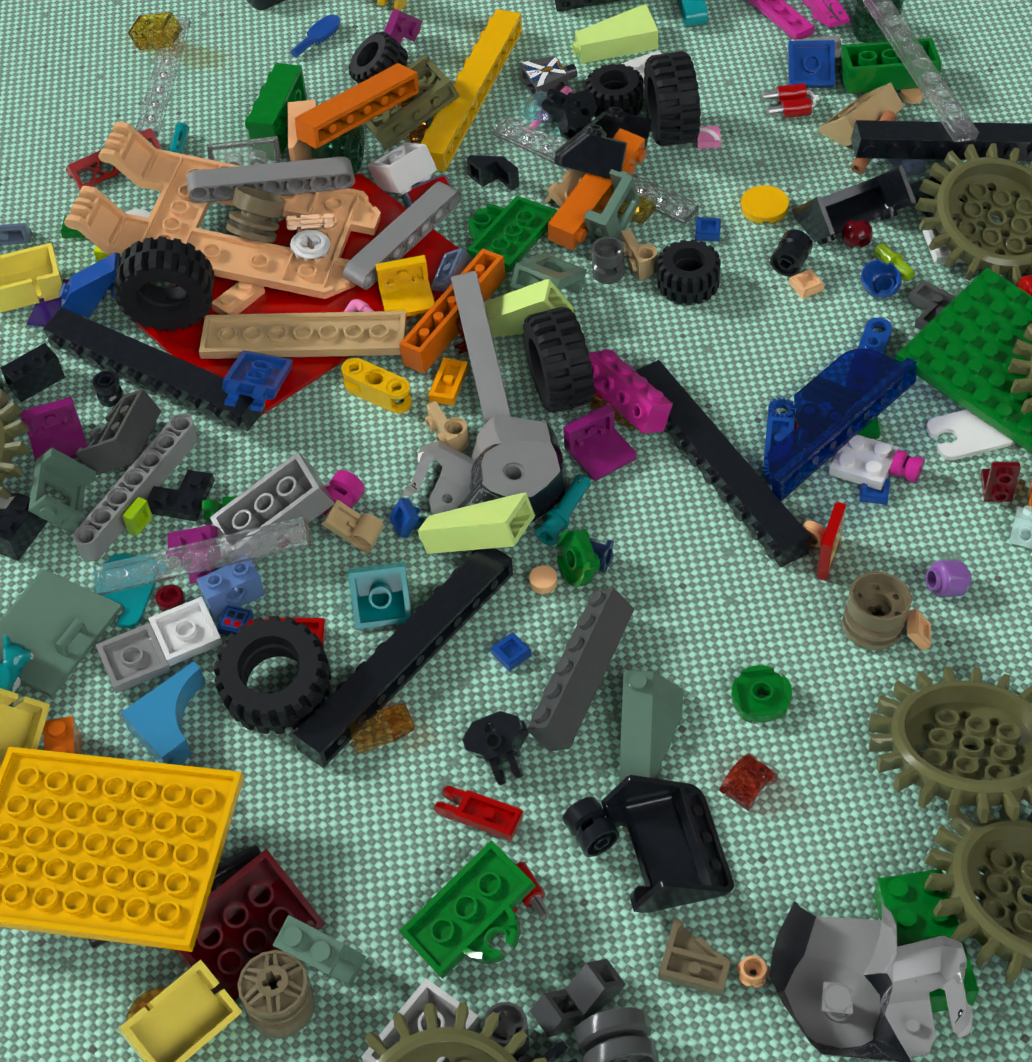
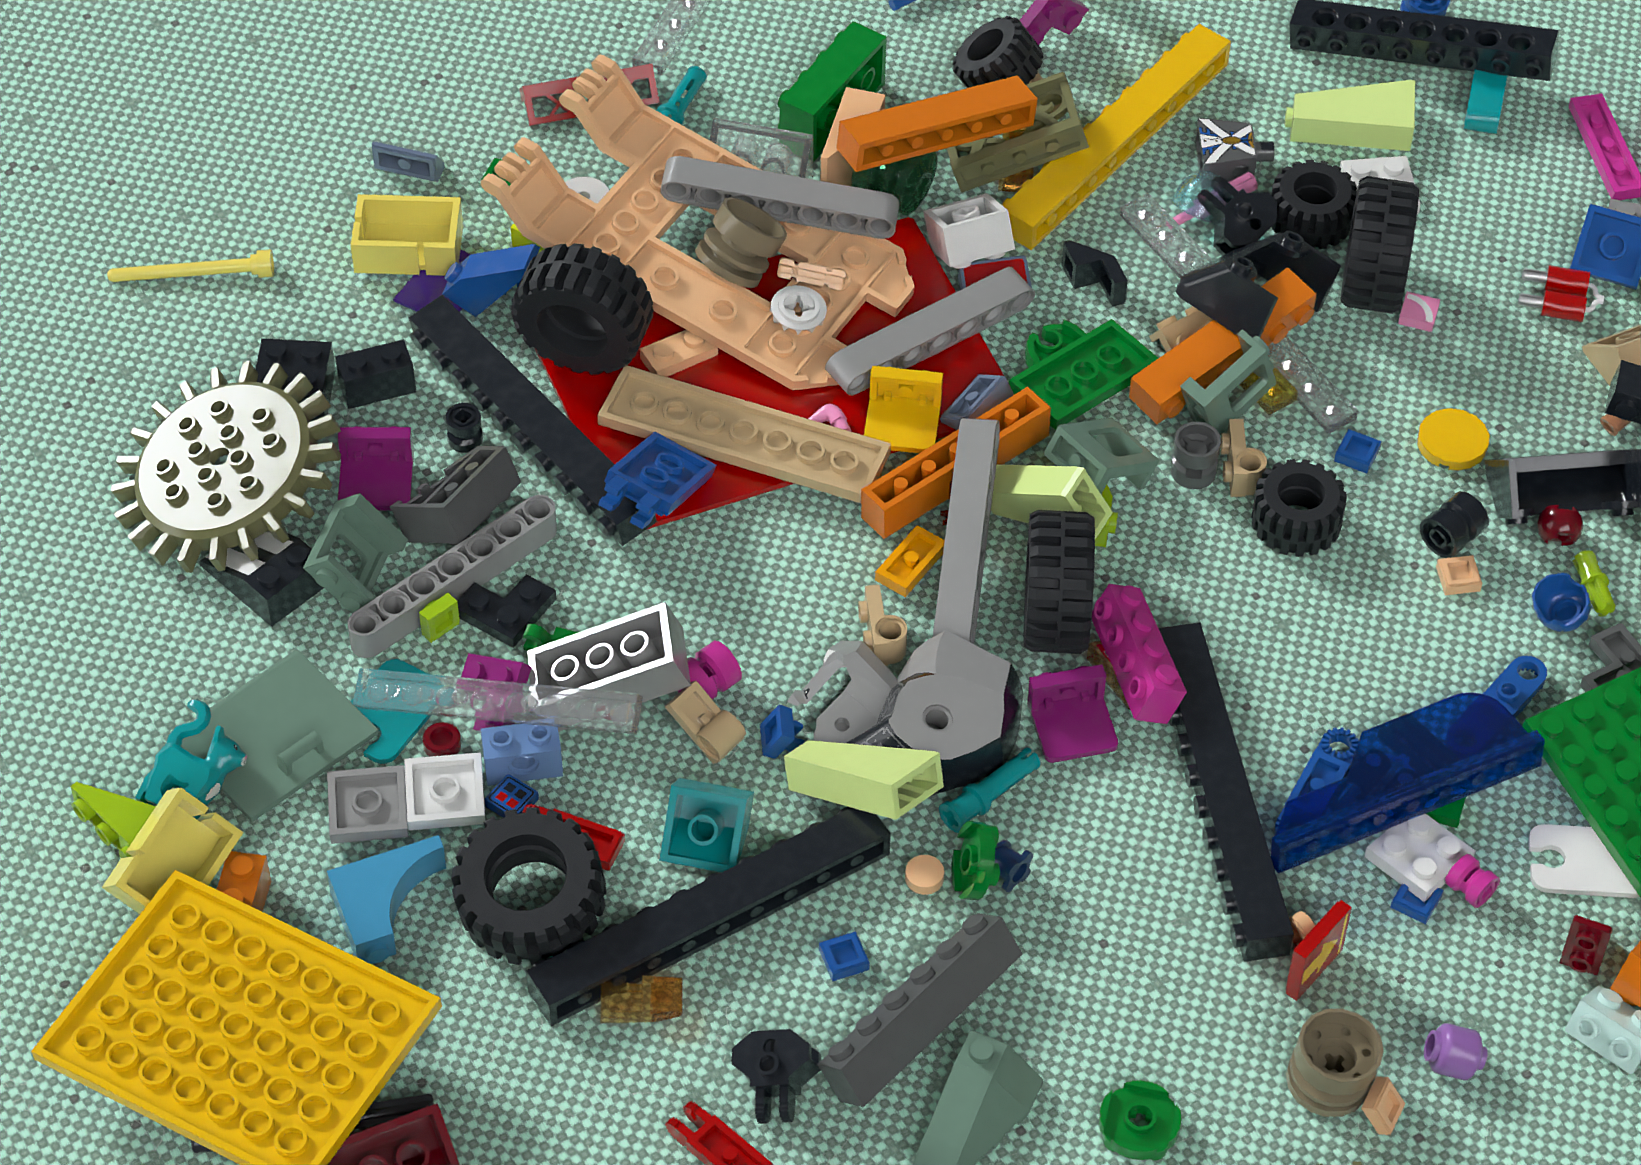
camera: 15 degrees right, 0 degrees up
yellow piece [341,358,412,414] -> none

